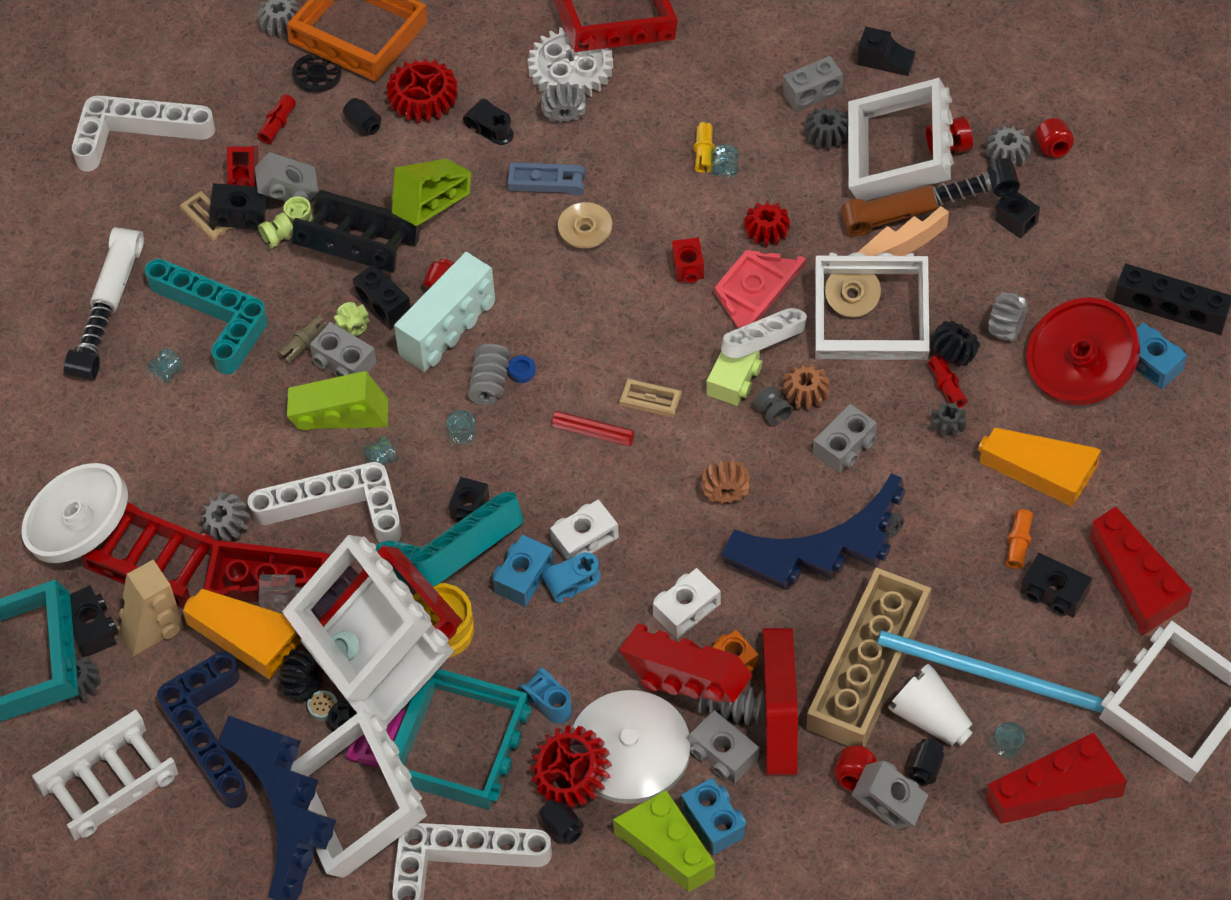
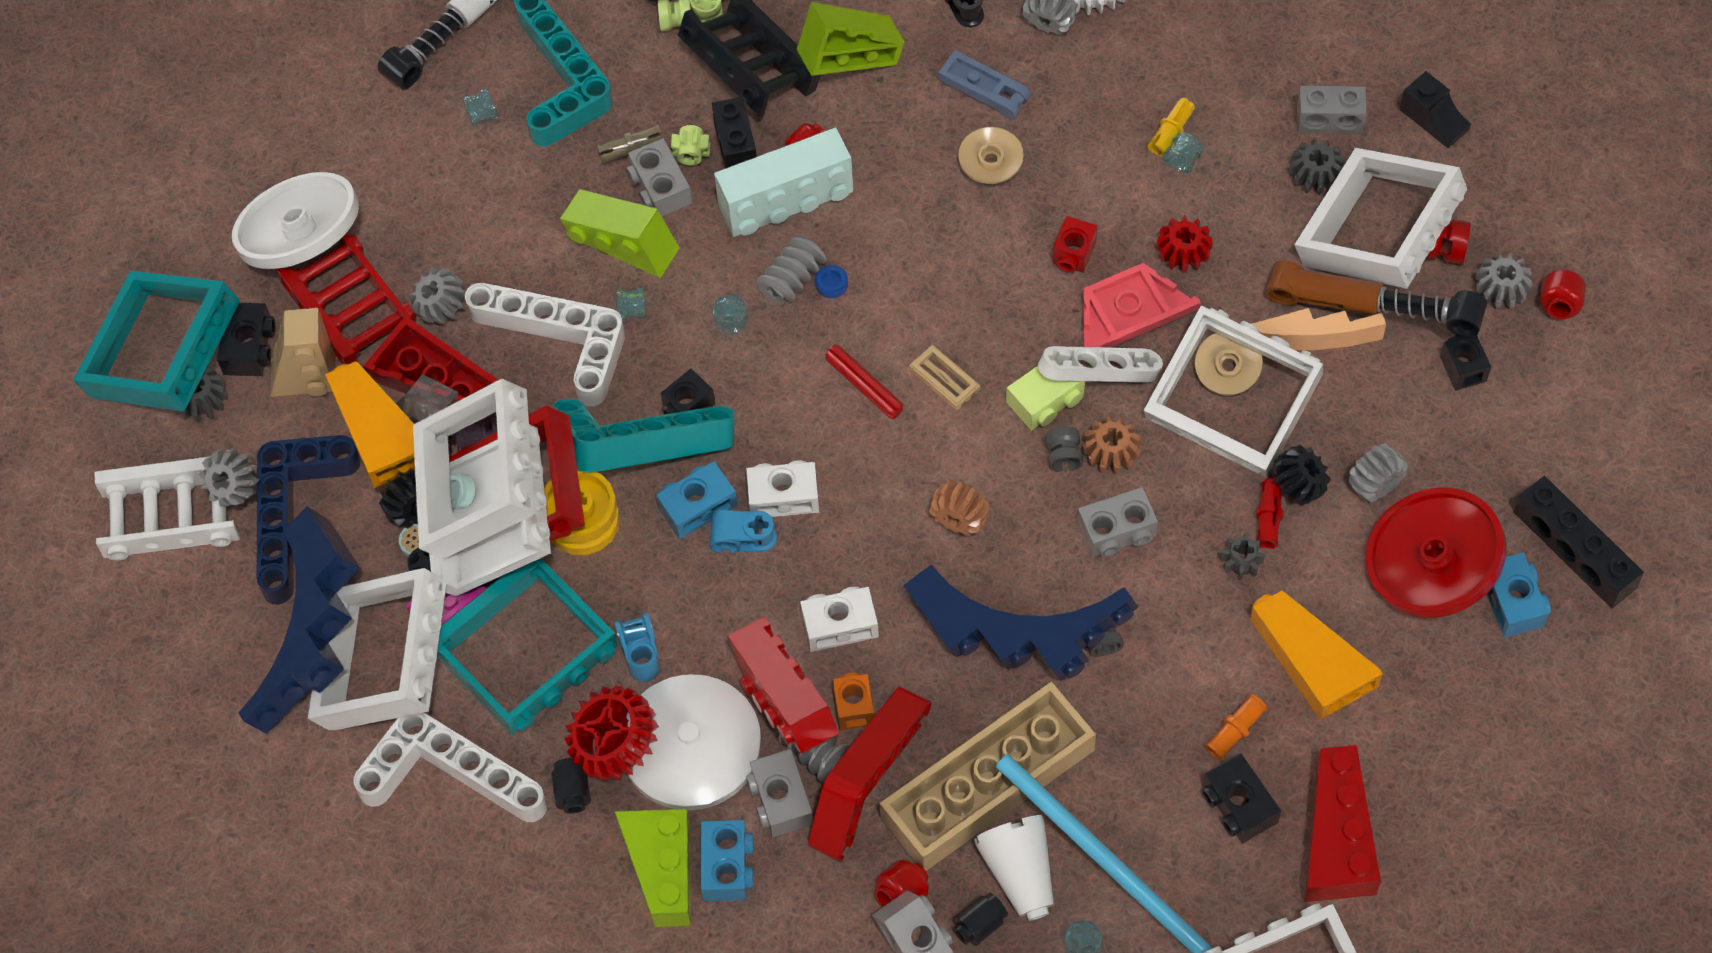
camera: 30 degrees right, 5 degrees up
none -> light grey gear [198,448,259,507]

